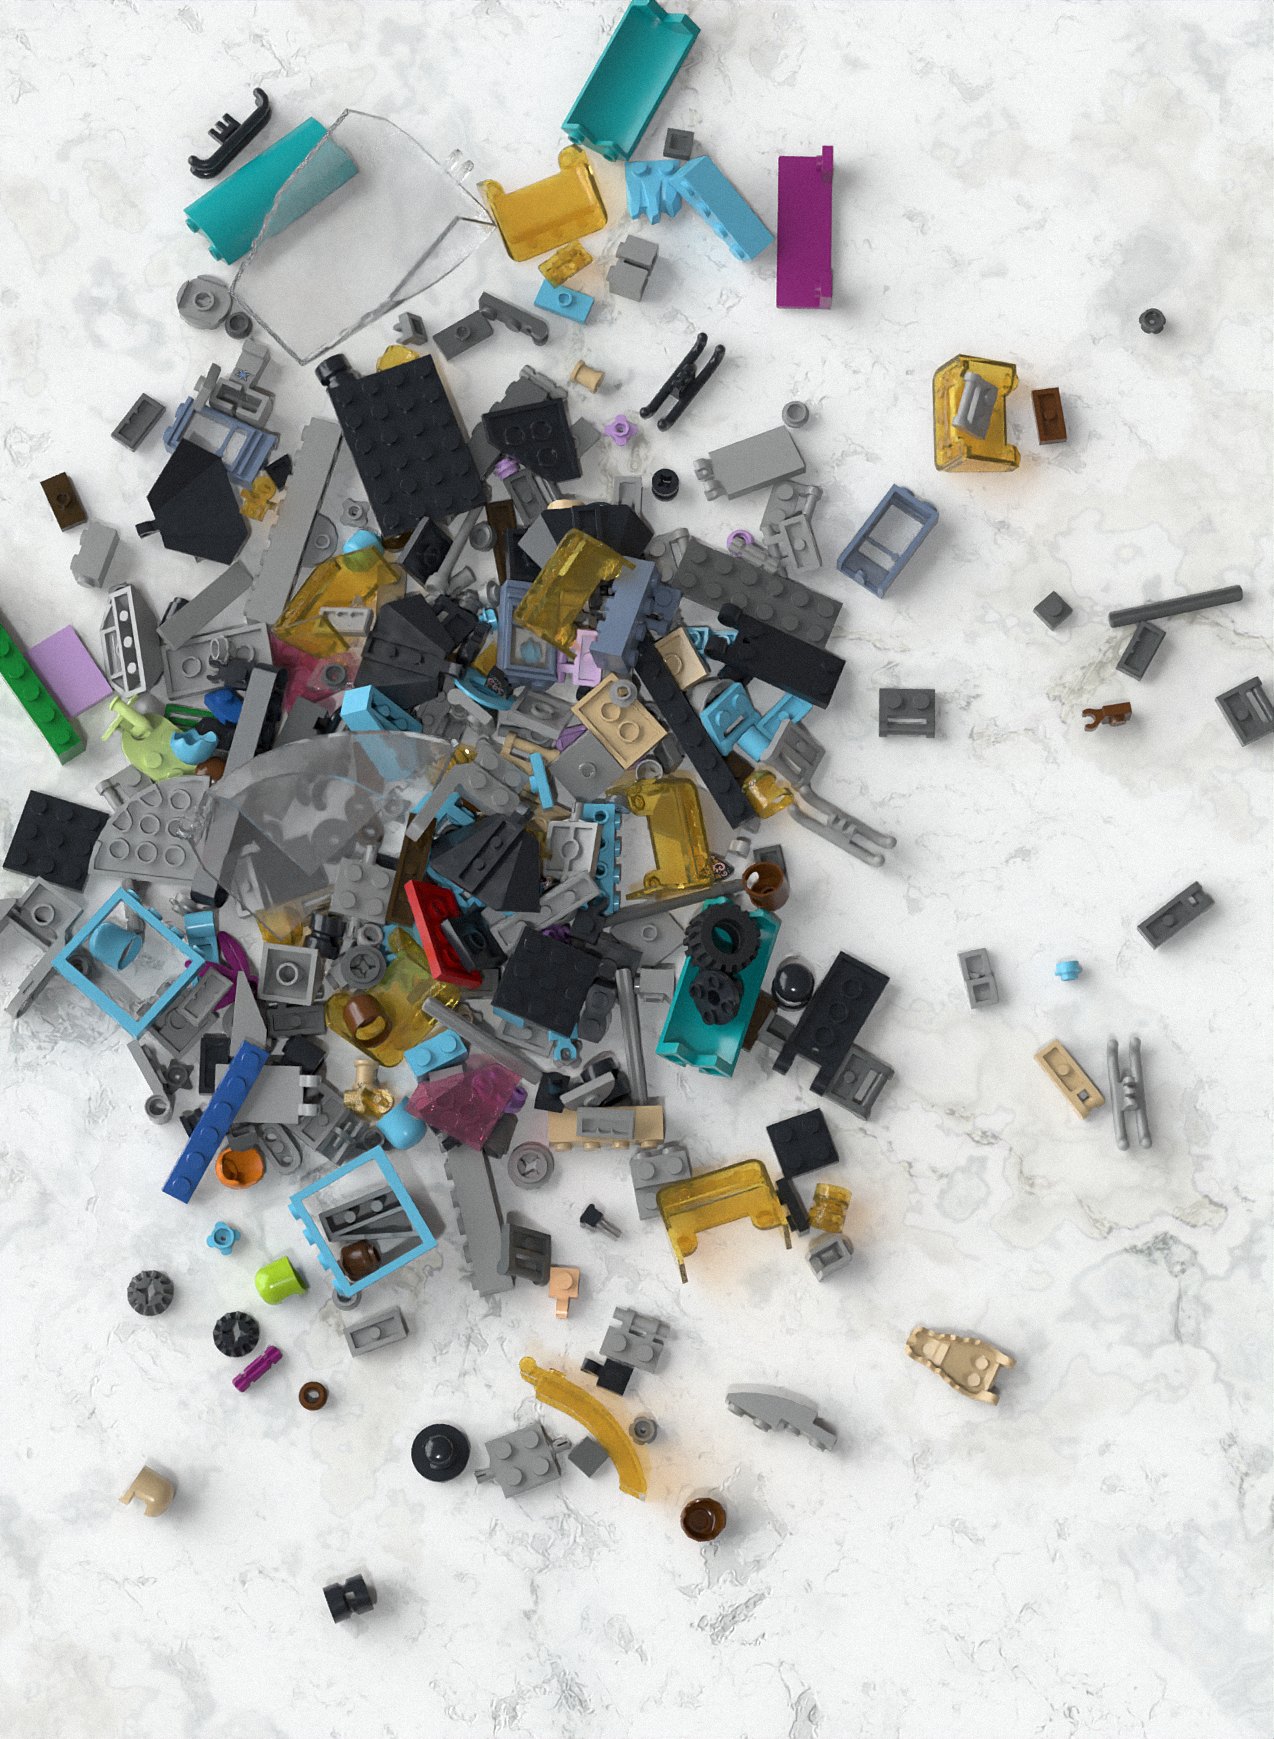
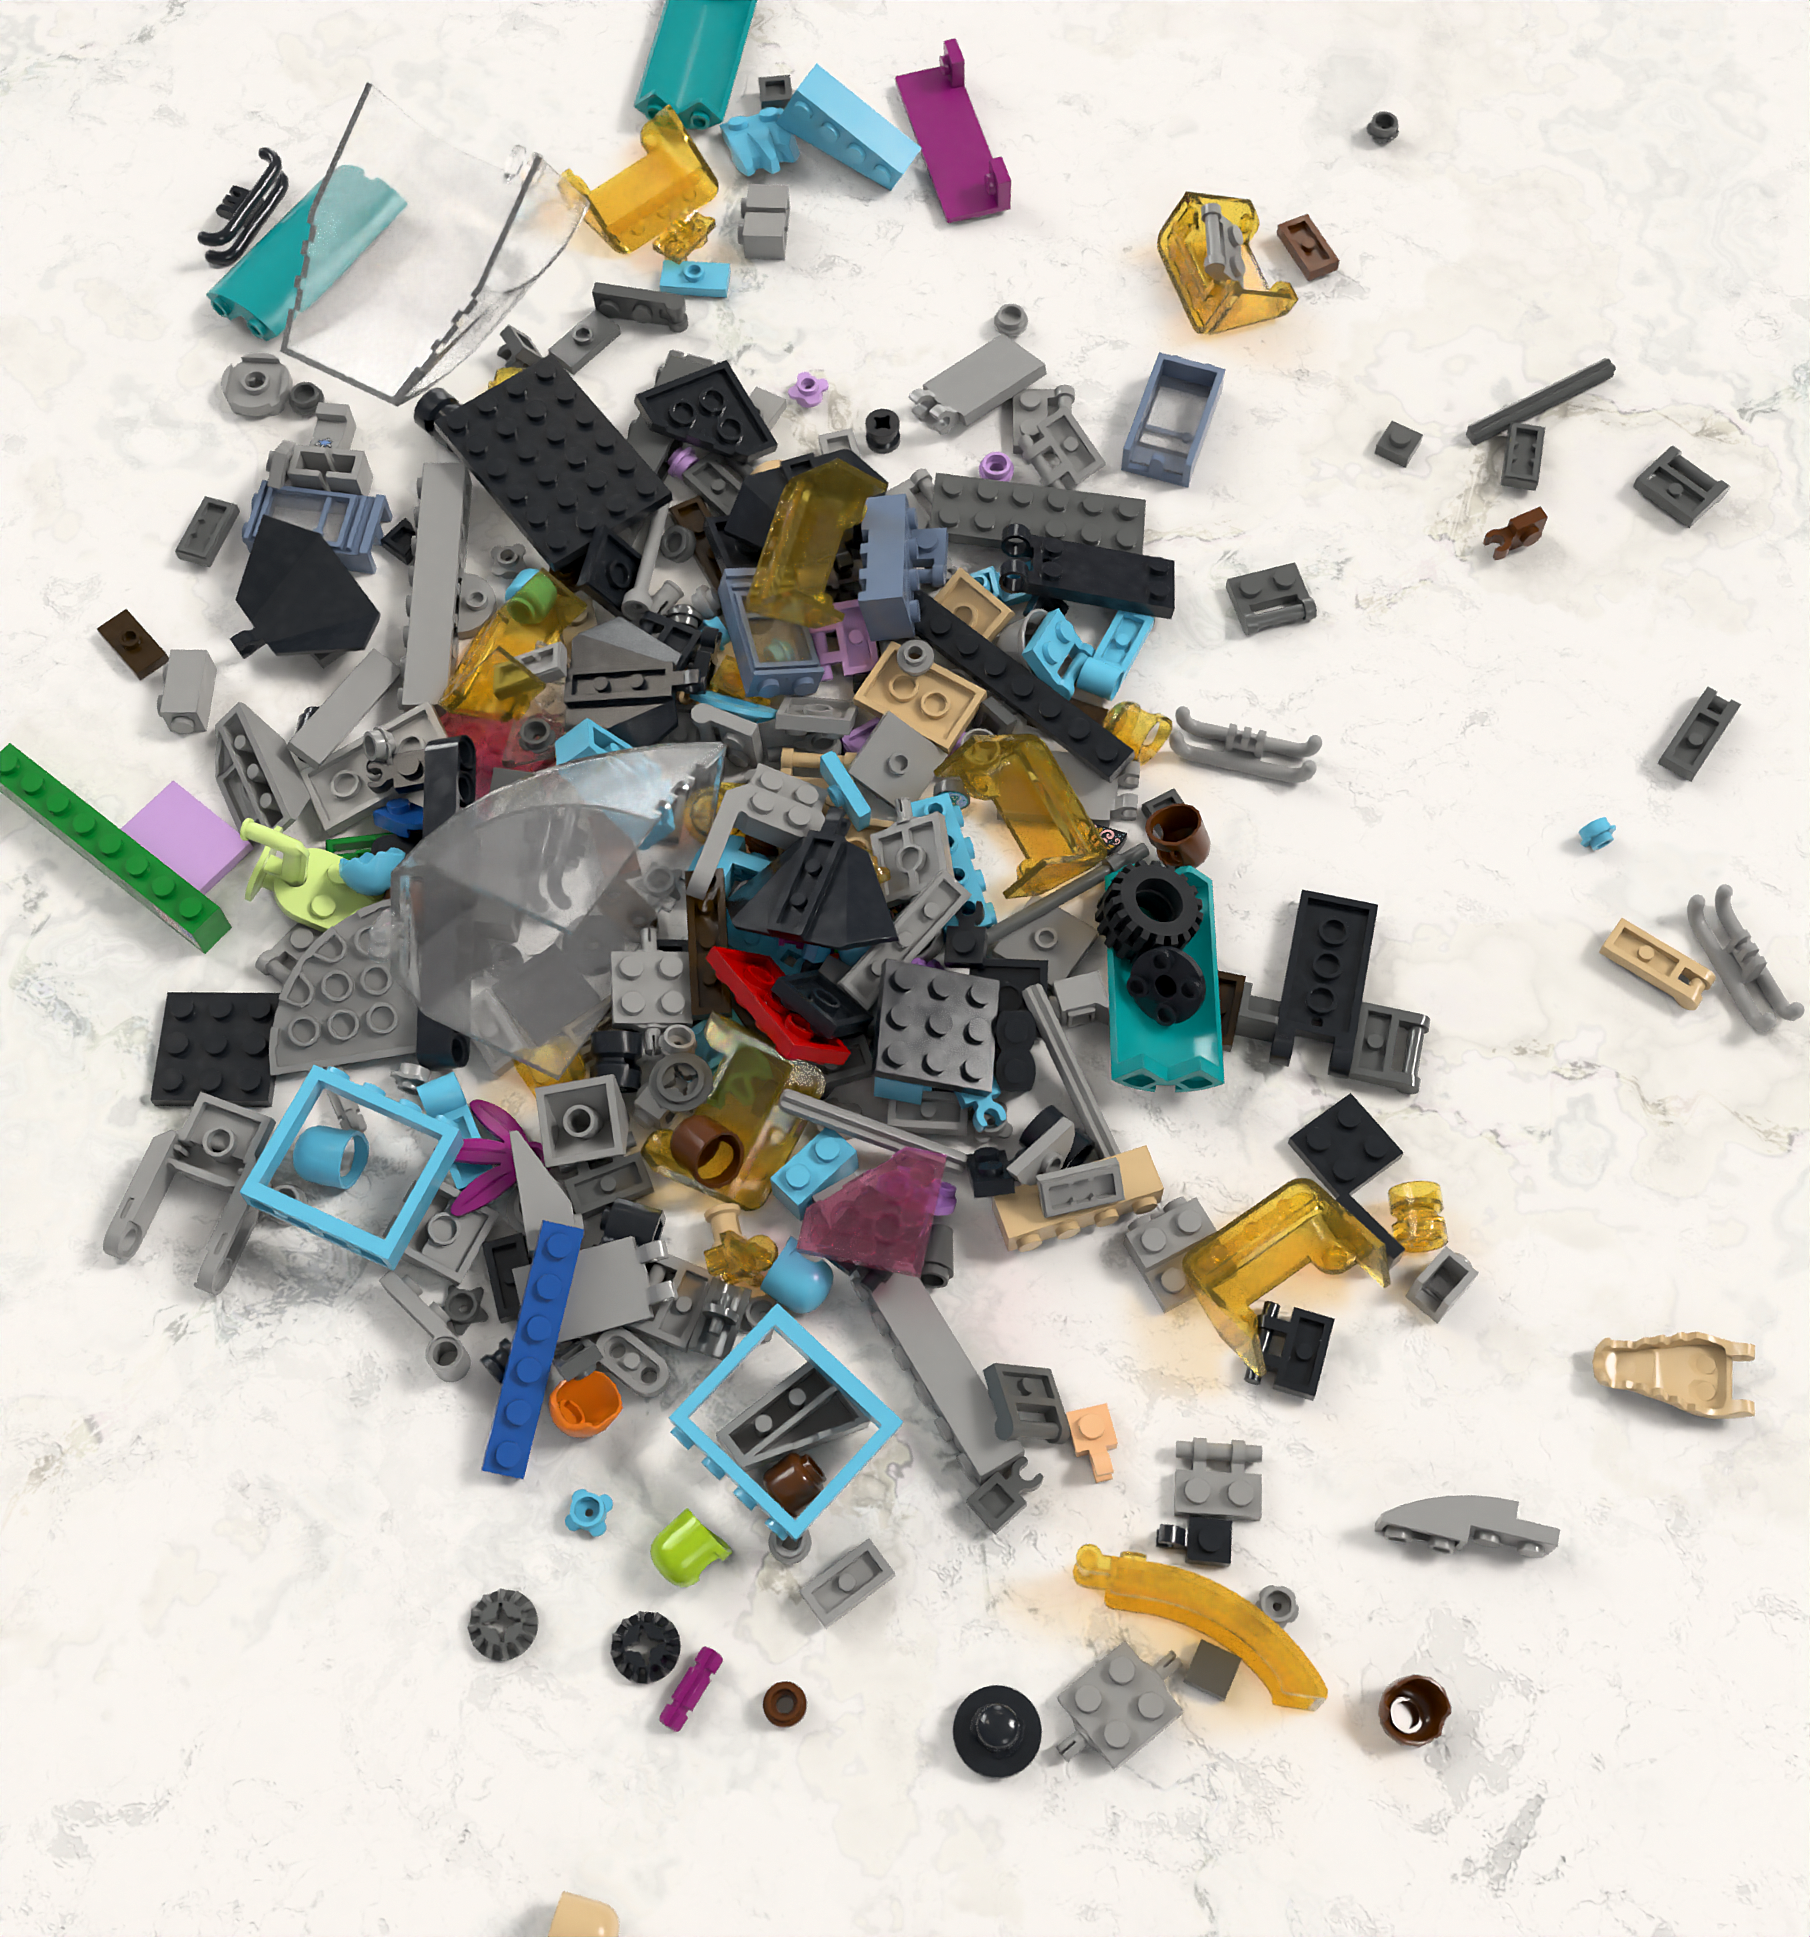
camera: 15 degrees left, 10 degrees down
light grey plate [175,967,233,1029] -> none
clear yellow hips [239,476,278,522] -> none
black tile [484,665,513,700] -> none
light grey gear [507,1144,553,1190] -> none
tan bush [569,360,605,394] -> none
black piece [579,1204,621,1242] -> none
black piece [639,332,726,432] -> none
light grey axle [728,537,781,575] -> none
light grey plate [760,719,826,793] -> none
black helmet [771,963,815,1012] -> none
light grey slope [957,948,999,1009] -> none
none -> dark grey plate [966,1457,1043,1535]
none -> black plate [1244,1301,1335,1401]

